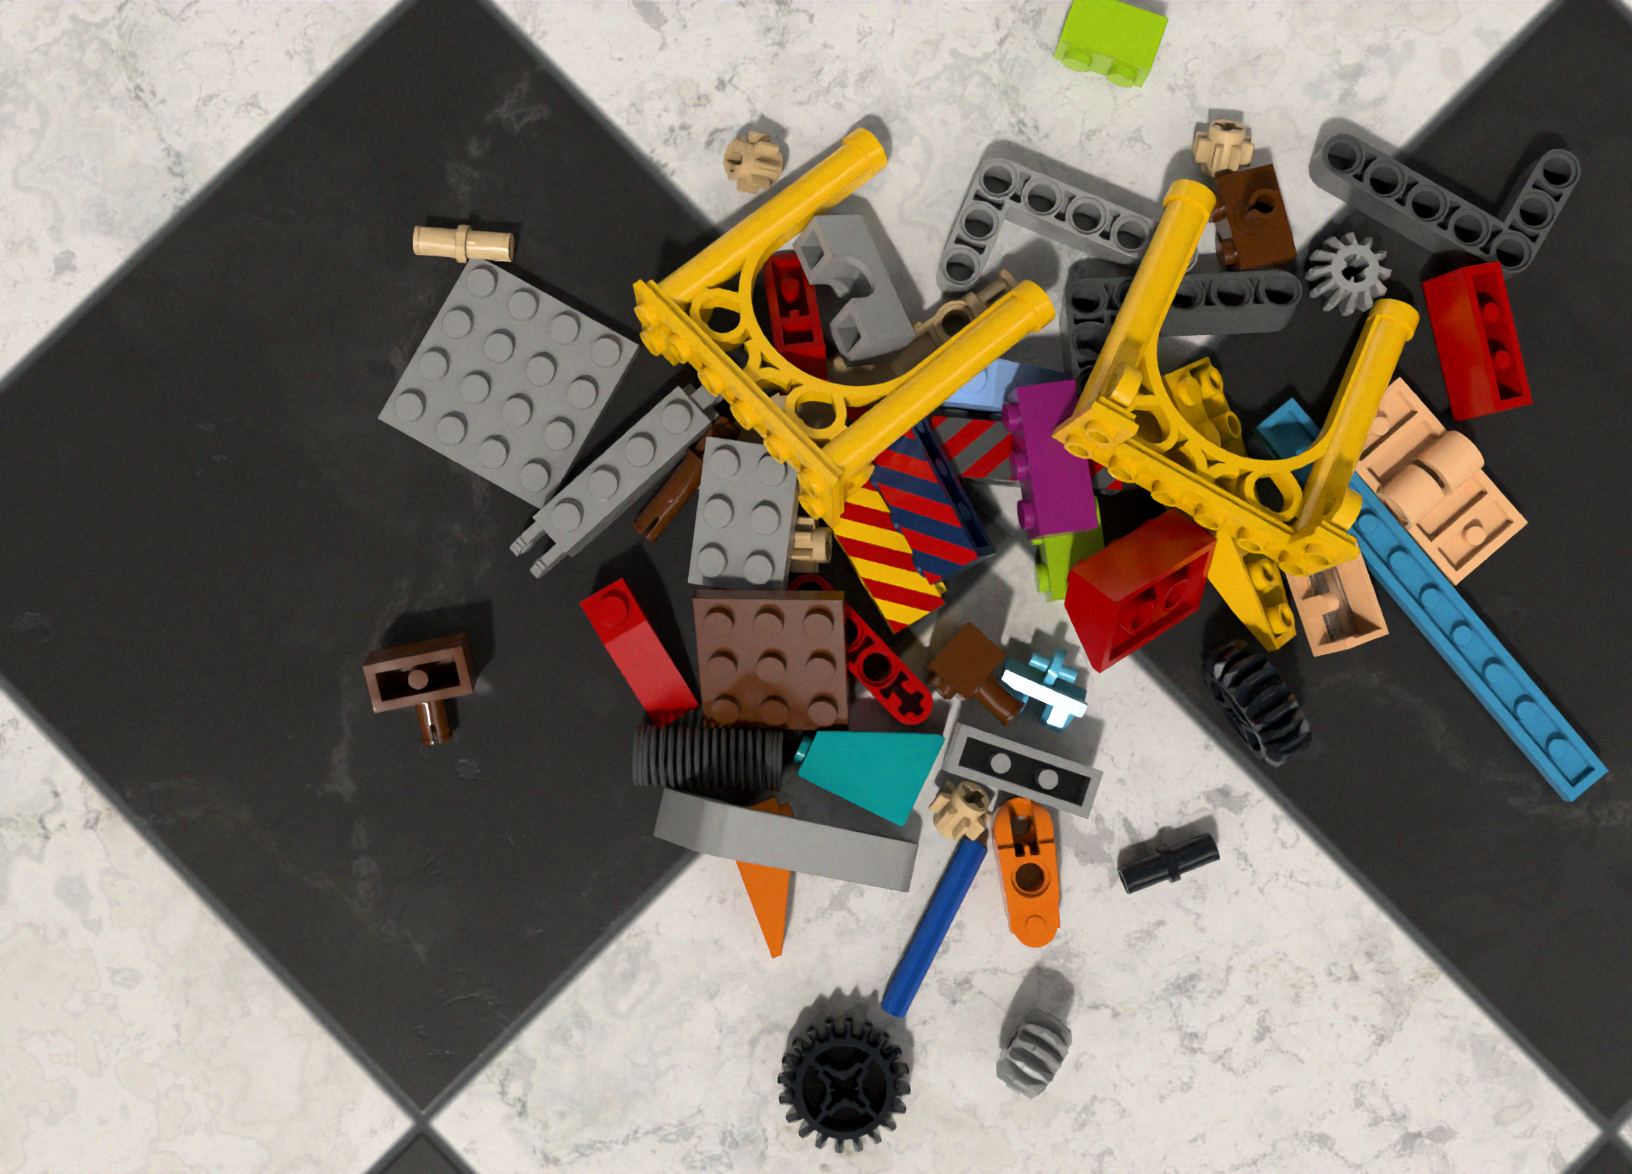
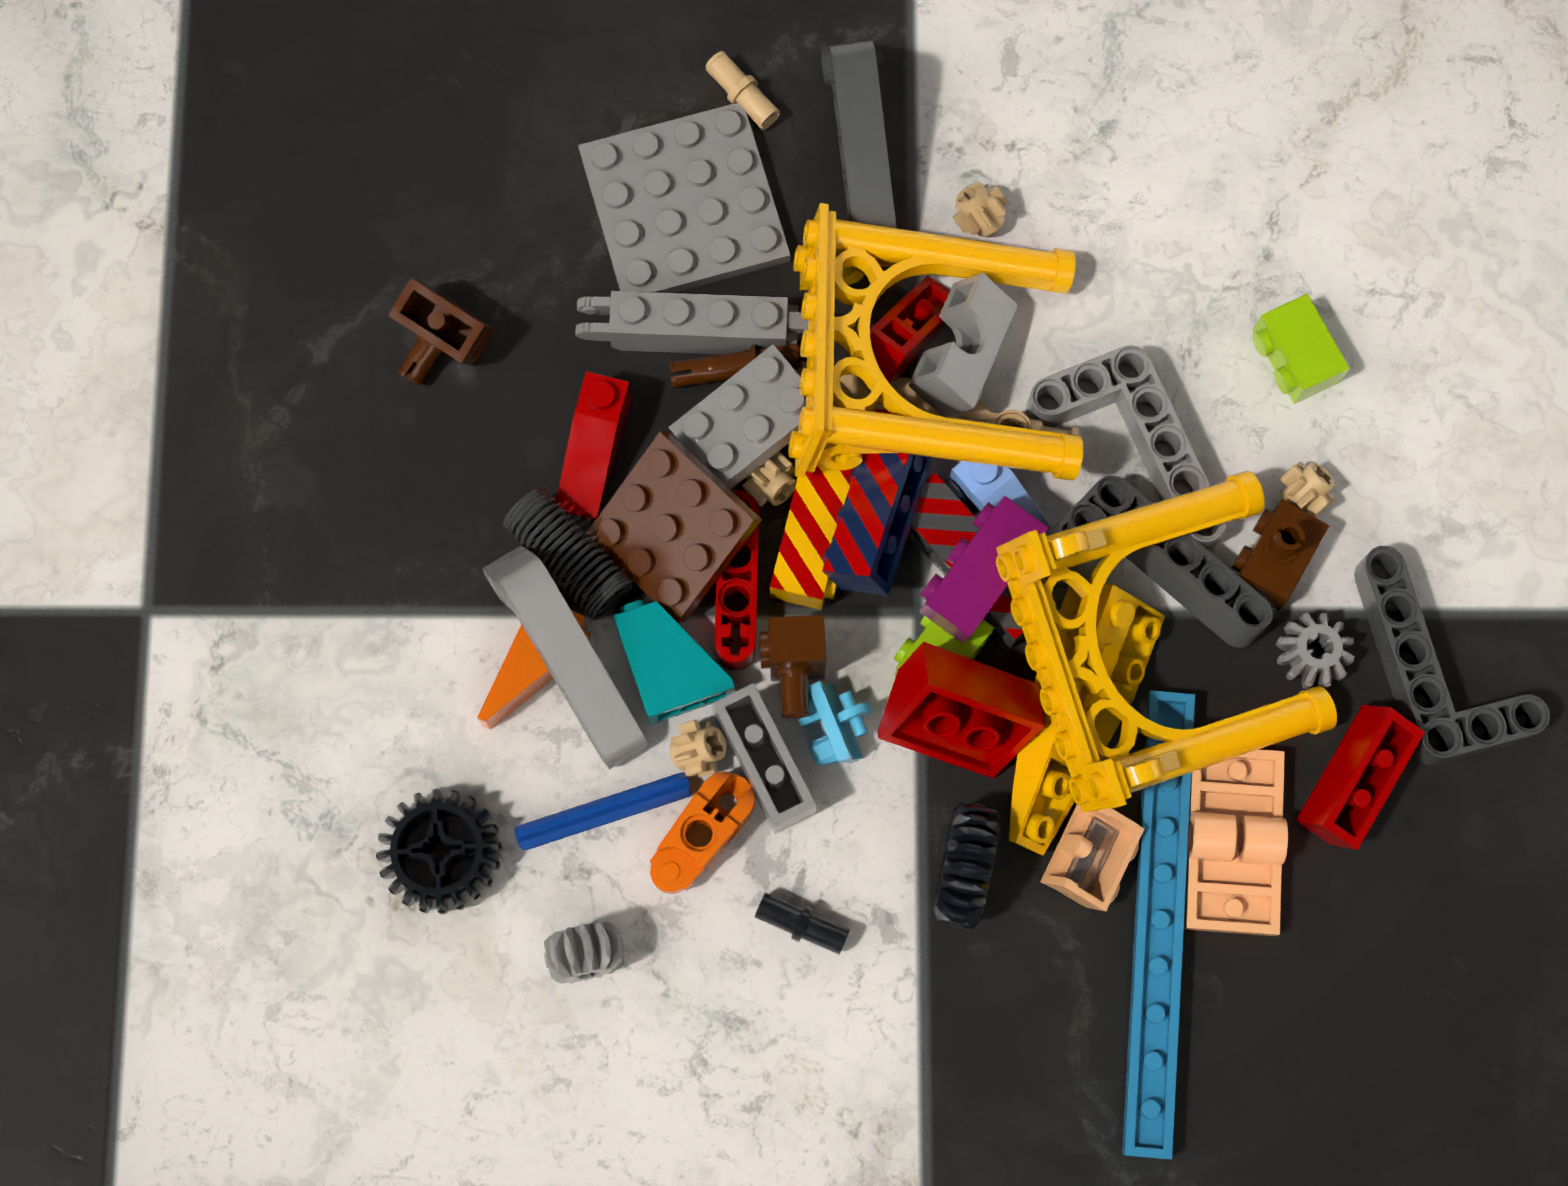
camera: 45 degrees right, 10 degrees down
none -> dark grey beam [821,40,897,228]

